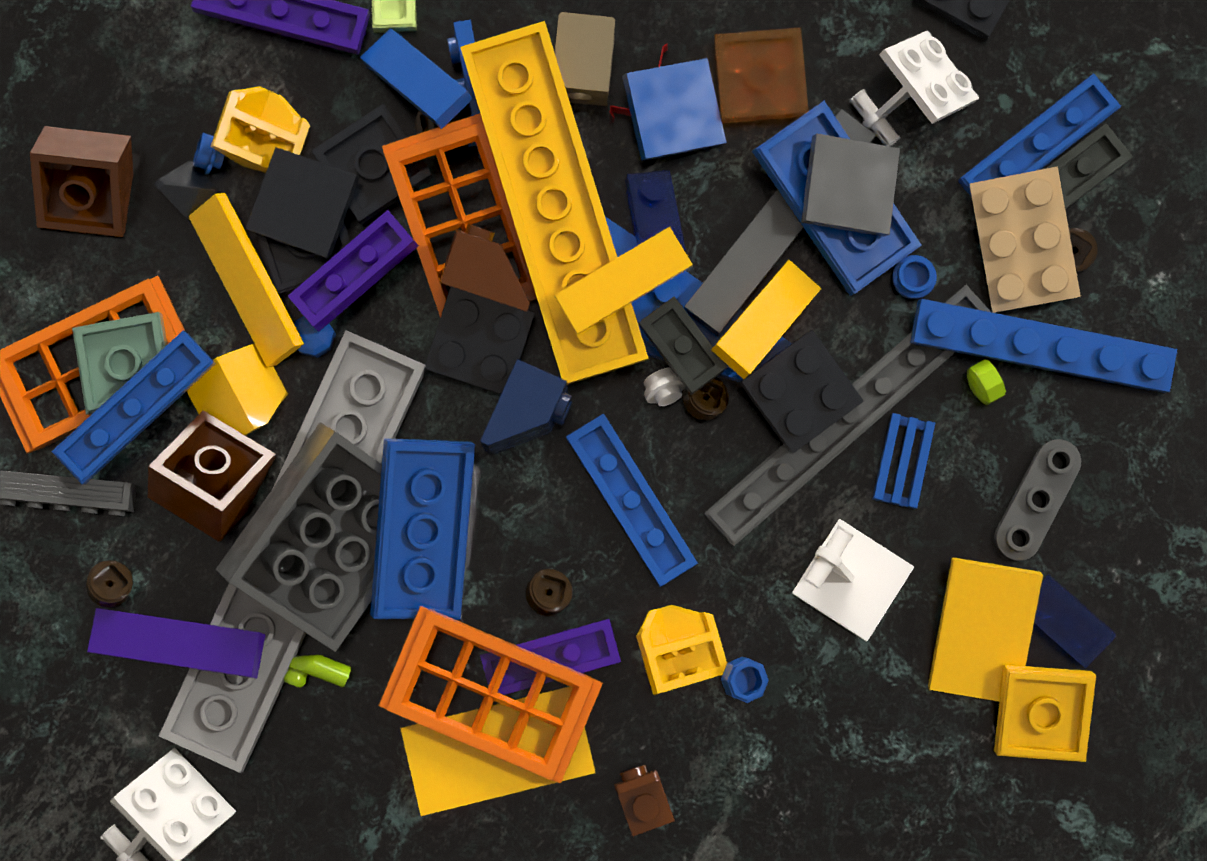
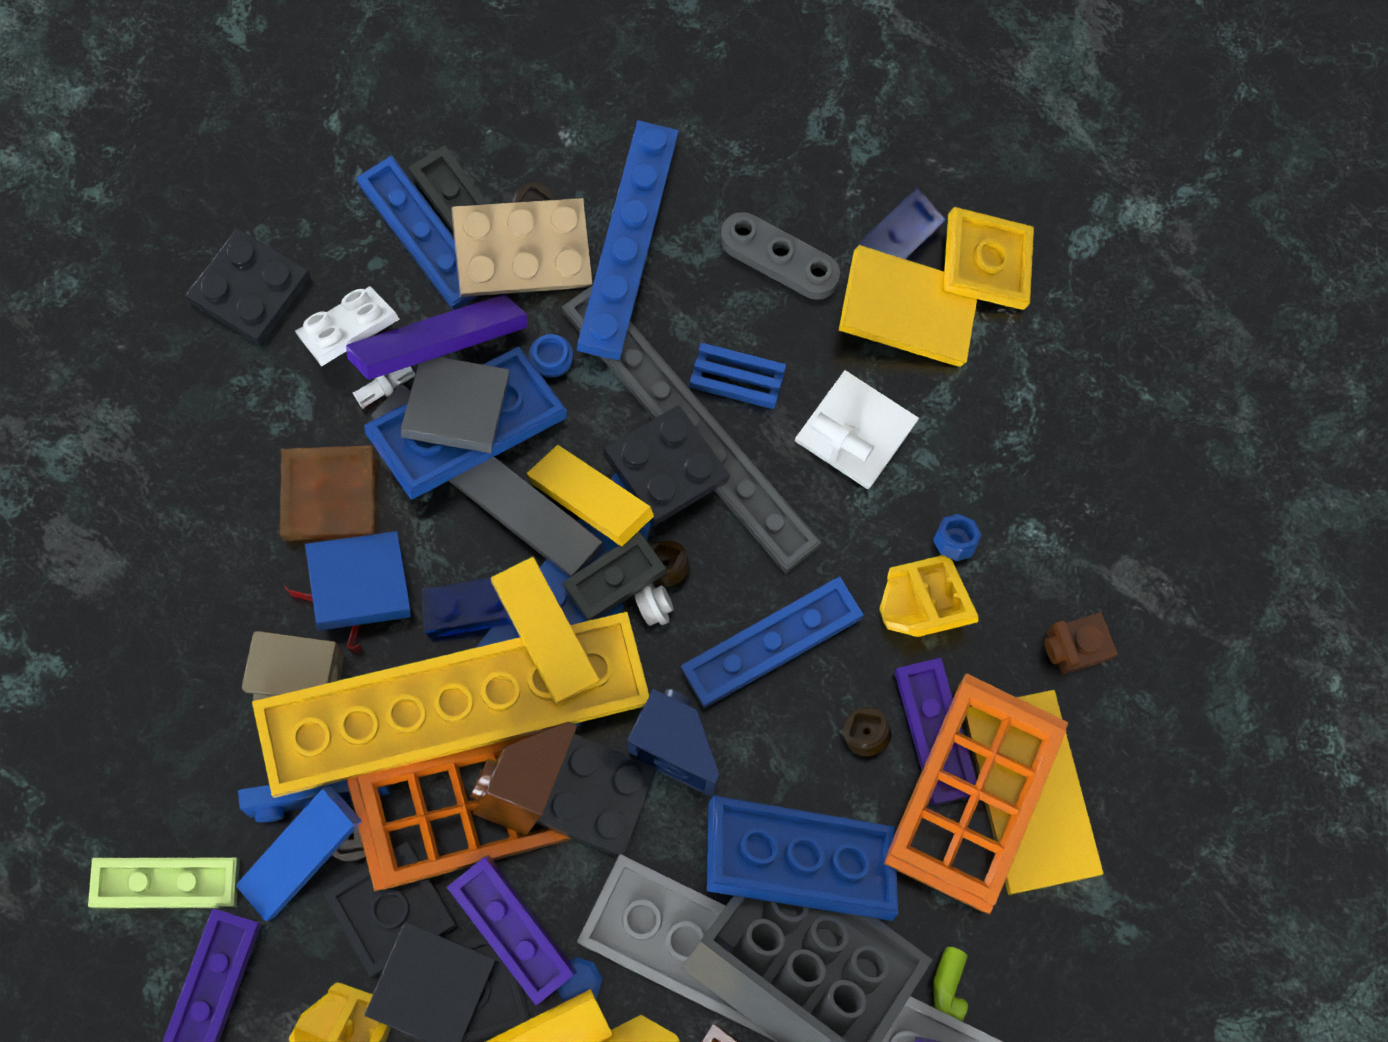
camera: 90 degrees left, 10 degrees down
lime tile [967,359,1006,405] -> none
none -> dark purple tile [346,294,527,380]

